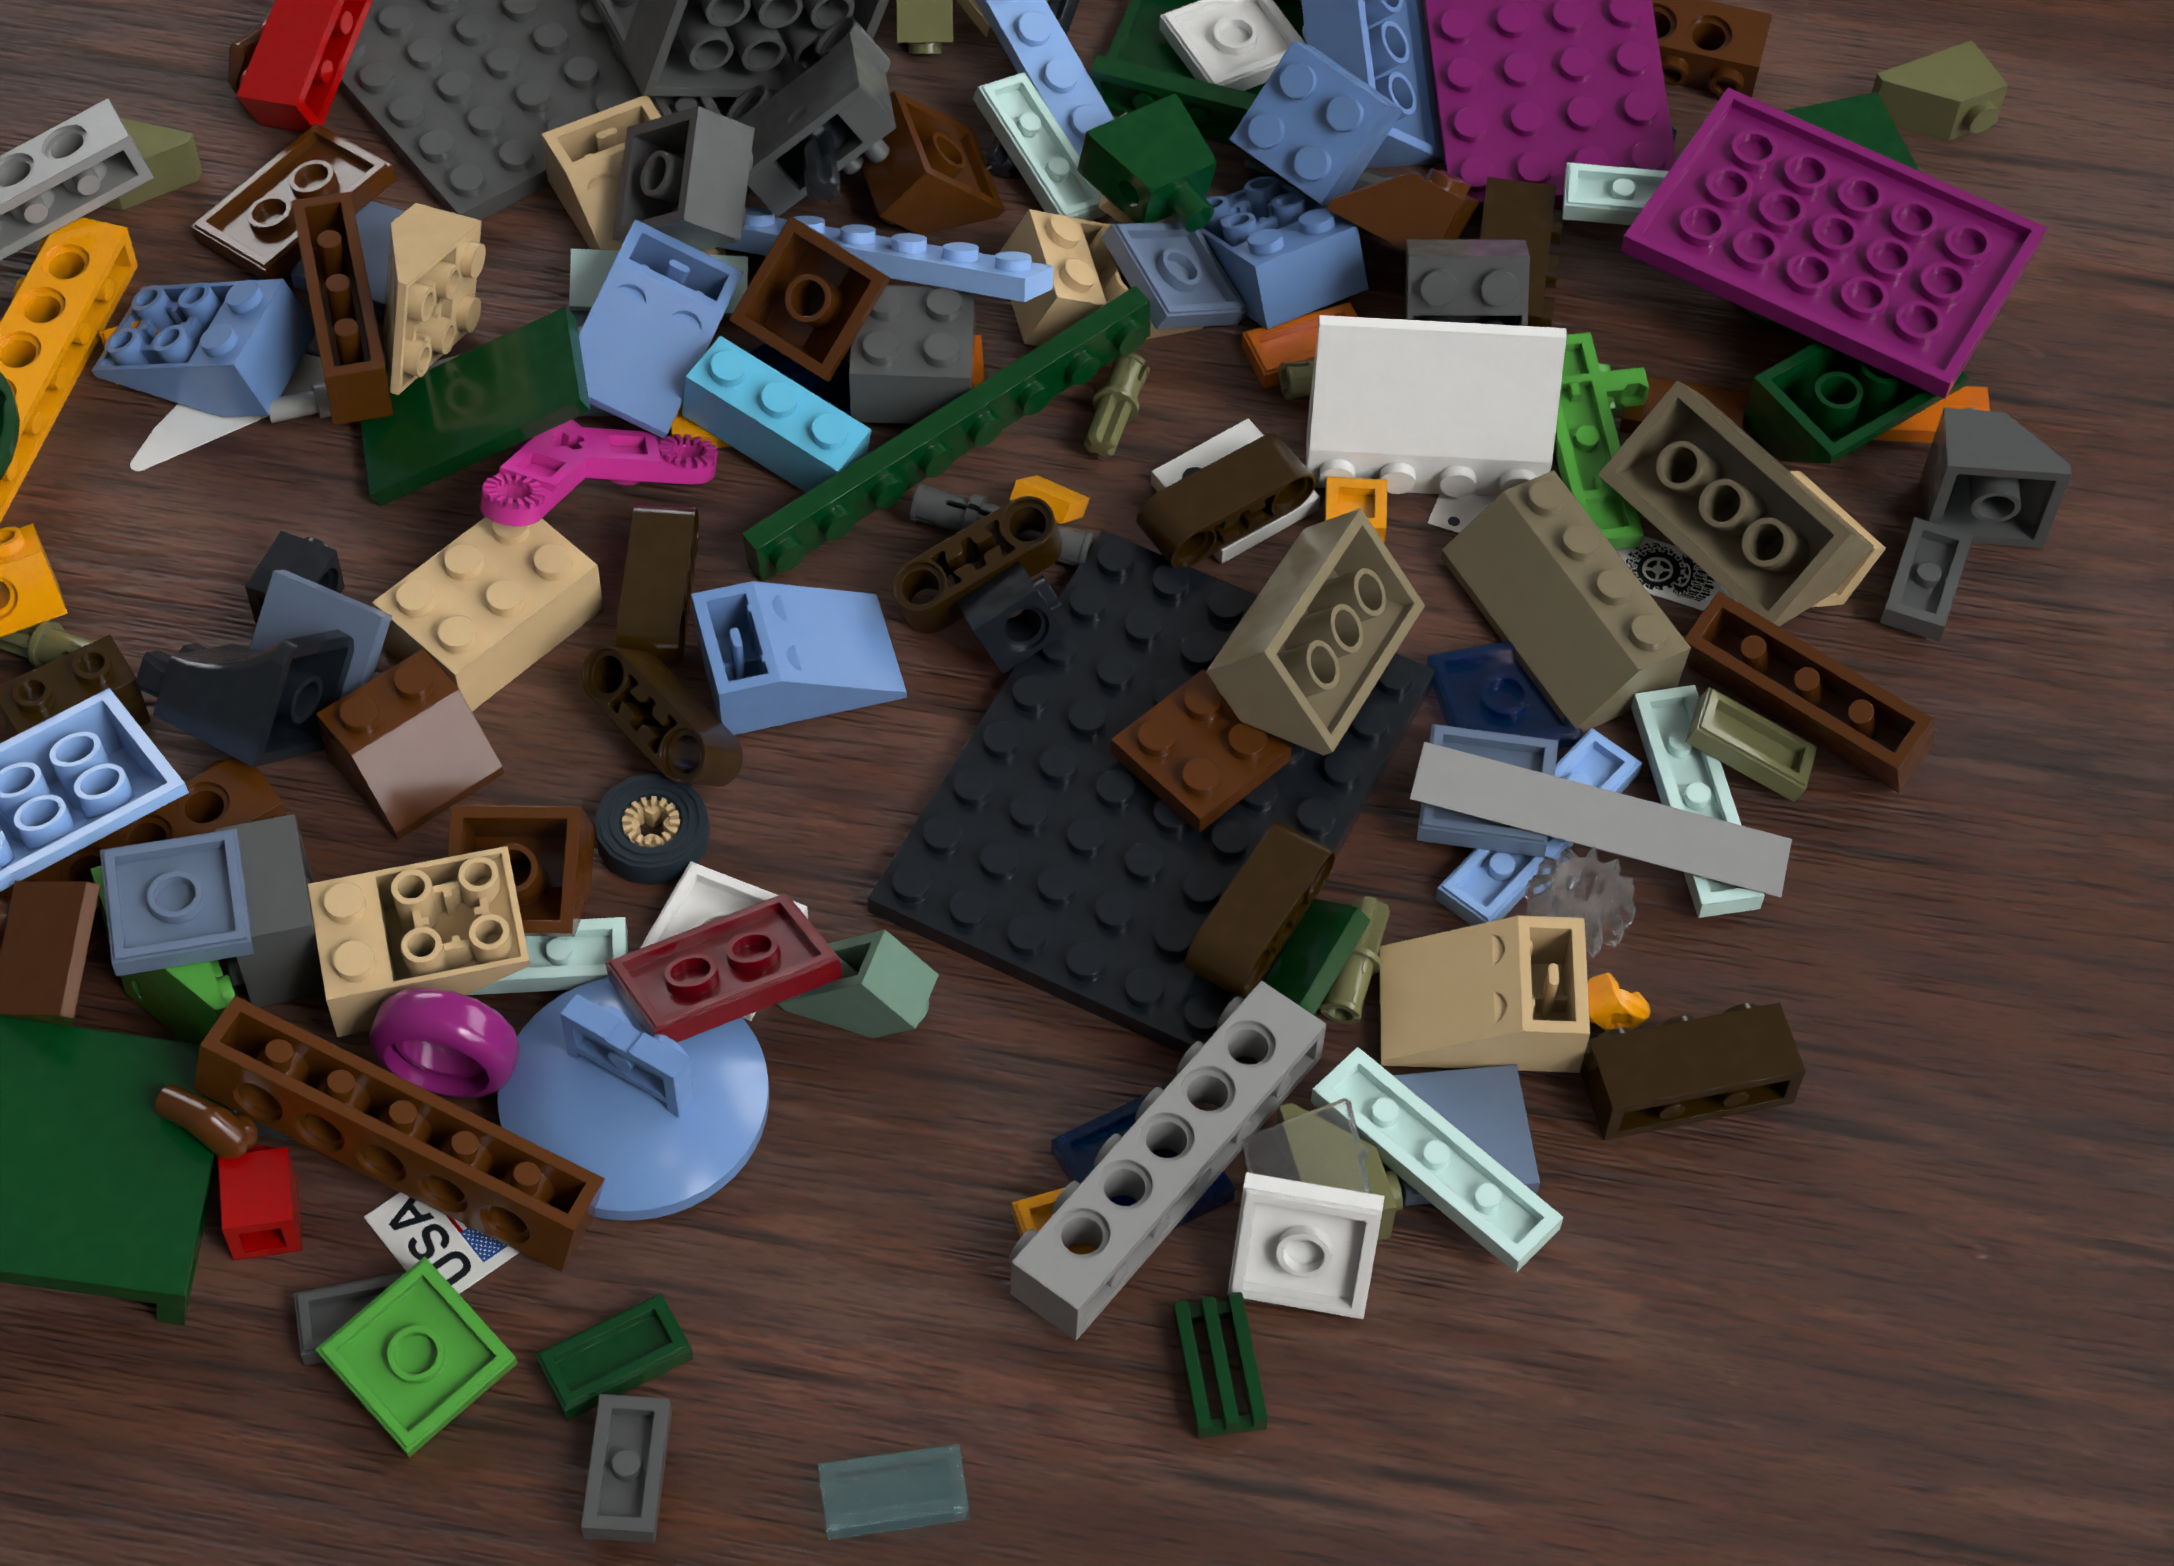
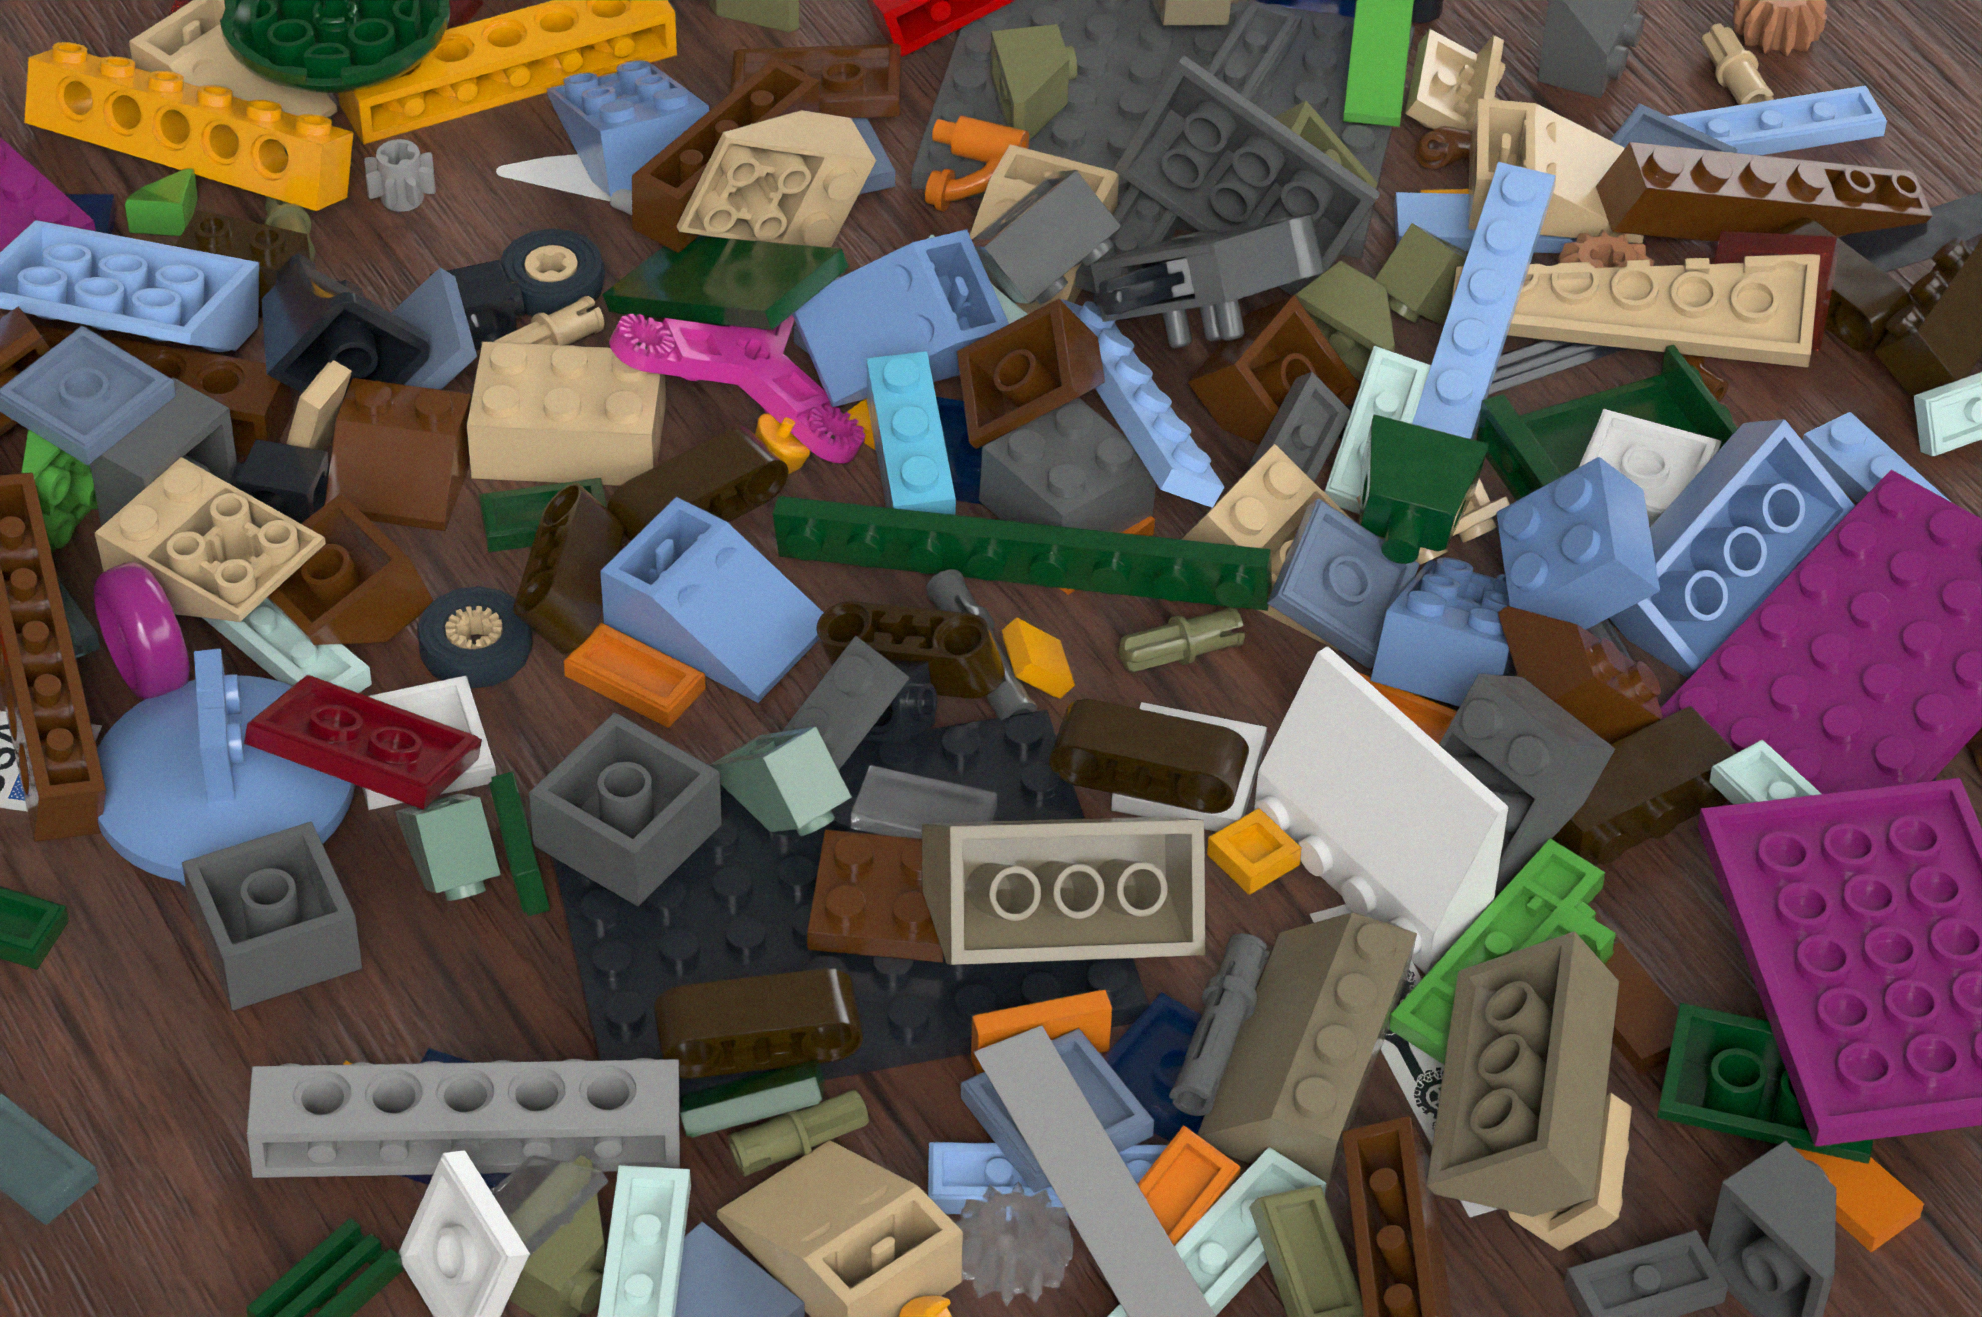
camera: 50 degrees right, 10 degrees down
none -> dark grey brick [182,821,362,1011]
none -> black brick [231,439,329,524]
none -> tan tile [286,360,352,451]
none -> light grey gear [364,139,436,212]
none -> dark green tile [479,478,607,553]
none -> dark green tile [489,771,550,917]
none -> tan axle [494,296,604,346]
none -> black bush [500,229,605,317]
none -> dark grey brick [529,712,722,906]
none -> orange tile [564,622,706,728]
none -> sand green slope [709,726,851,836]
none -> light orange piece [755,413,810,474]
none -> dark grey plate [782,636,910,771]
none -> clear tile [851,765,997,839]
none -> orange plant [925,116,1029,212]
none -> orange tile [971,990,1112,1075]
none -> olive slope [990,24,1077,141]
none -> orange tile [1137,1126,1241,1246]
none -> dark grey pin [1170,933,1270,1116]
none -> dark grey plate [1249,372,1351,482]
none -> olive slope [1295,260,1395,381]

